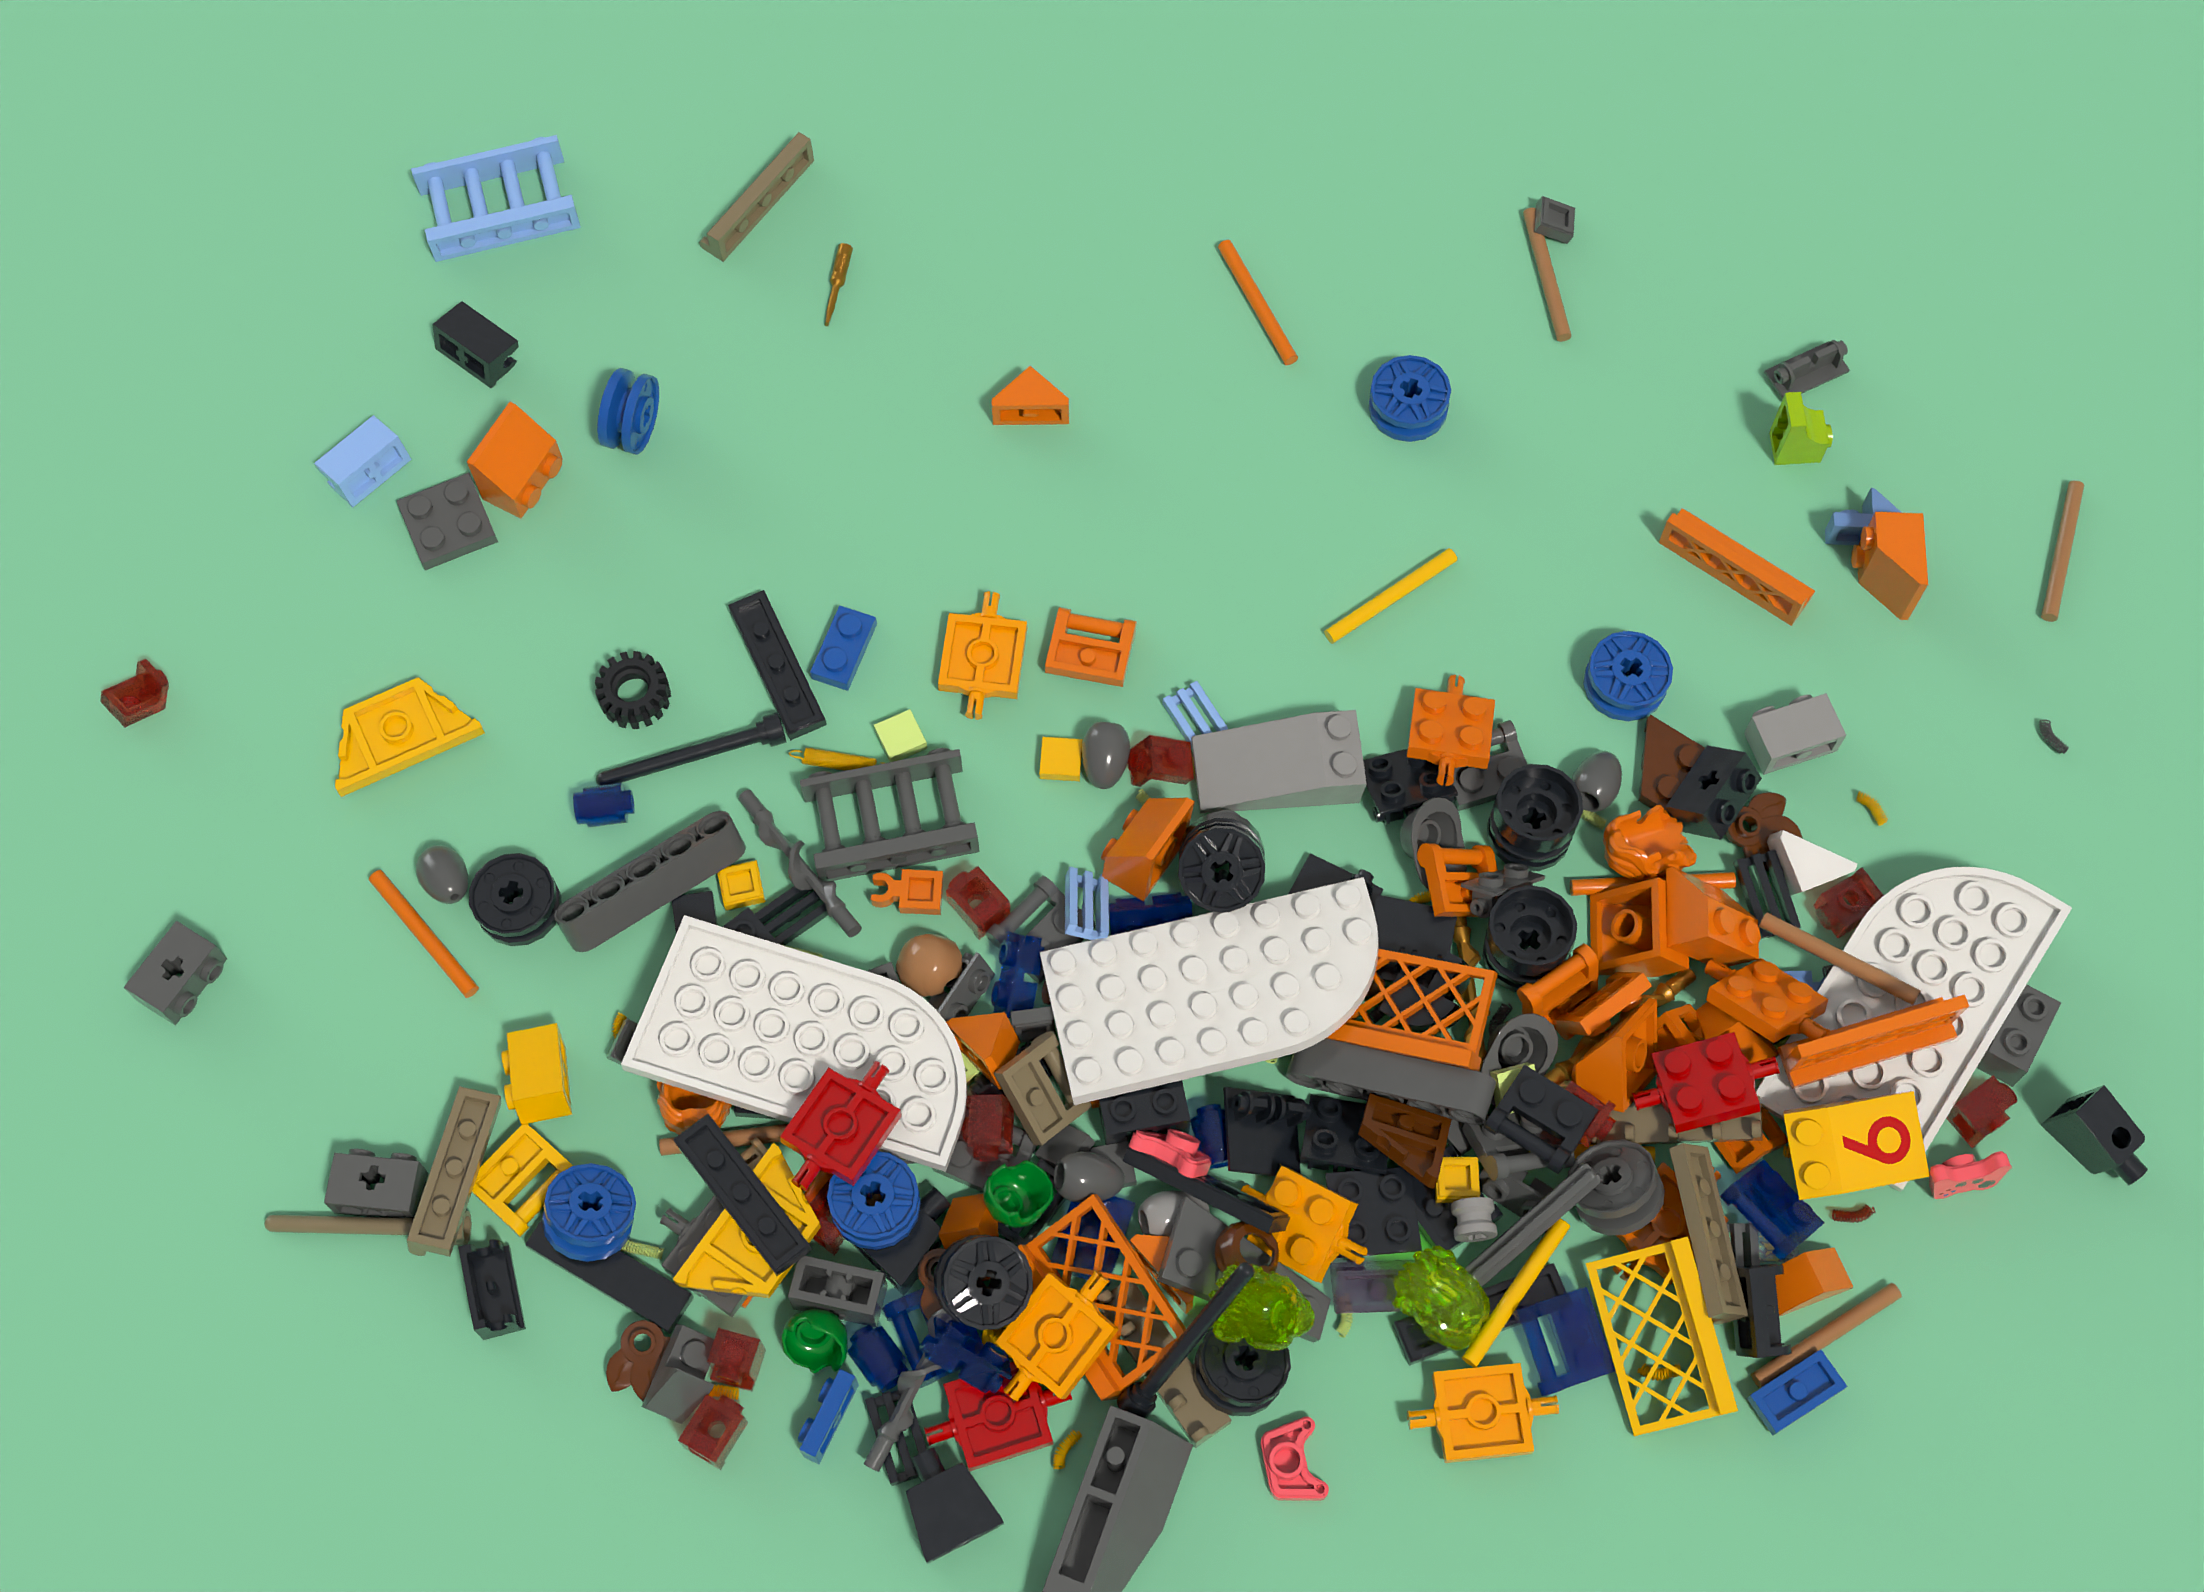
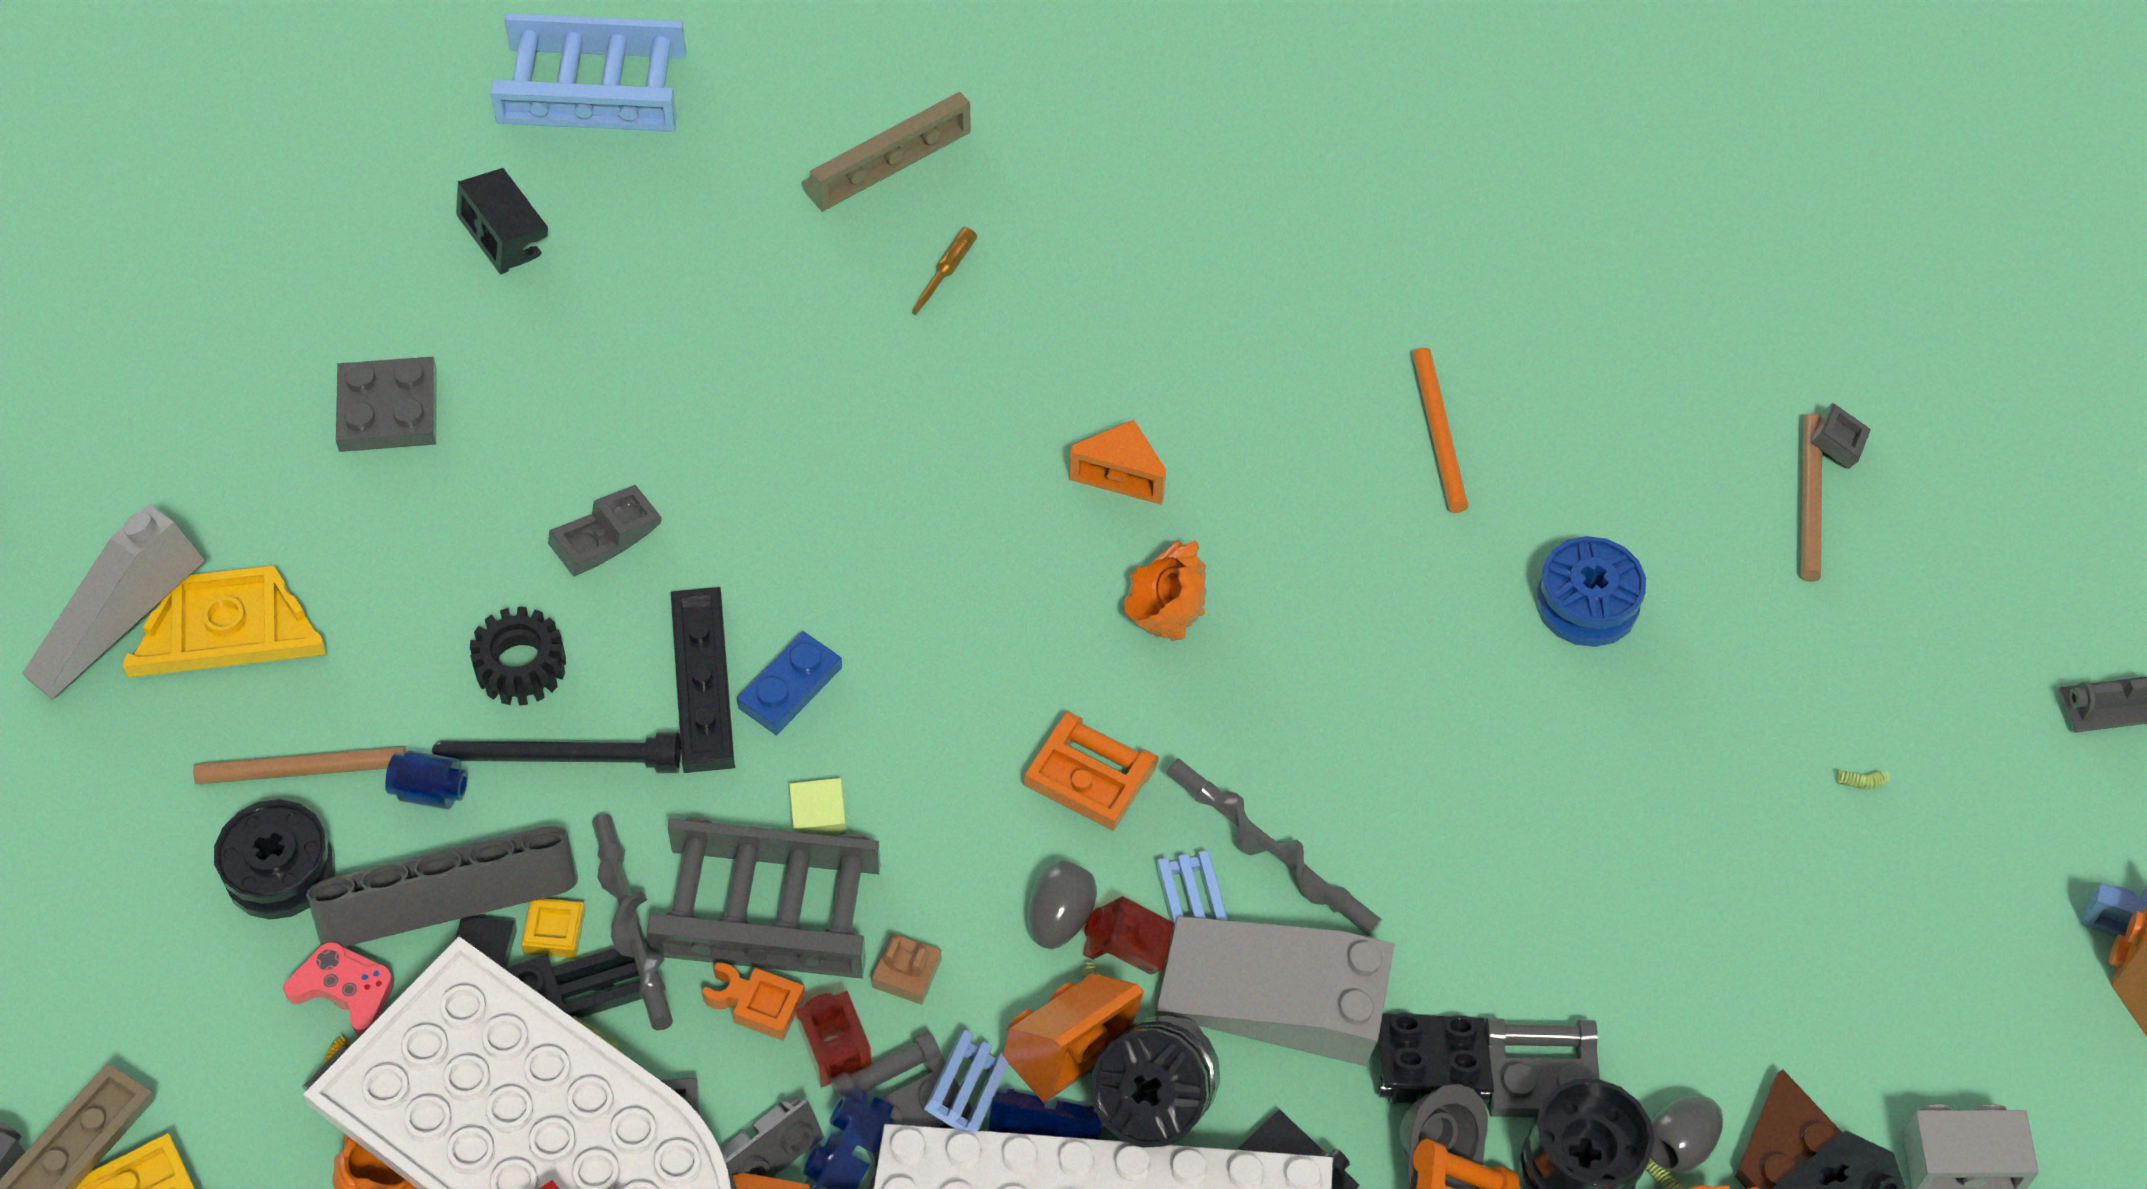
camera: 15 degrees right, 10 degrees down
light blue hinge [314,415,412,508] -> none
orange bar [369,870,479,998] -> none
dark grey animal [416,845,468,904] -> none
orange slope [467,402,563,519] -> none
yellow brick [501,1023,572,1125] -> none
blue wheel [597,368,659,455] -> none
yellow piece [789,747,884,771] -> none
medium nougat hair [896,934,962,997] -> none
light orange plate [938,591,1028,720] -> none
yellow tile [1039,737,1083,782] -> none
yellow bar [1324,548,1457,644] -> none
orange plate [1407,675,1495,786] -> none
blue wheel [1583,631,1673,722] -> none
orange fence [1659,508,1815,626] -> none
lime arch [1769,392,1833,465] -> none
none -> light grey wedge [22,504,205,699]
none -> medium nougat bar [193,747,407,785]
none -> coral piece [283,942,393,1036]
none -> dark grey slope [548,485,662,577]
none -> medium nougat tile [872,933,942,1005]
none -> orange hair [1123,540,1206,641]
none -> dark grey piece [1166,758,1382,936]
none -> yellowish green leg [1837,769,1889,789]

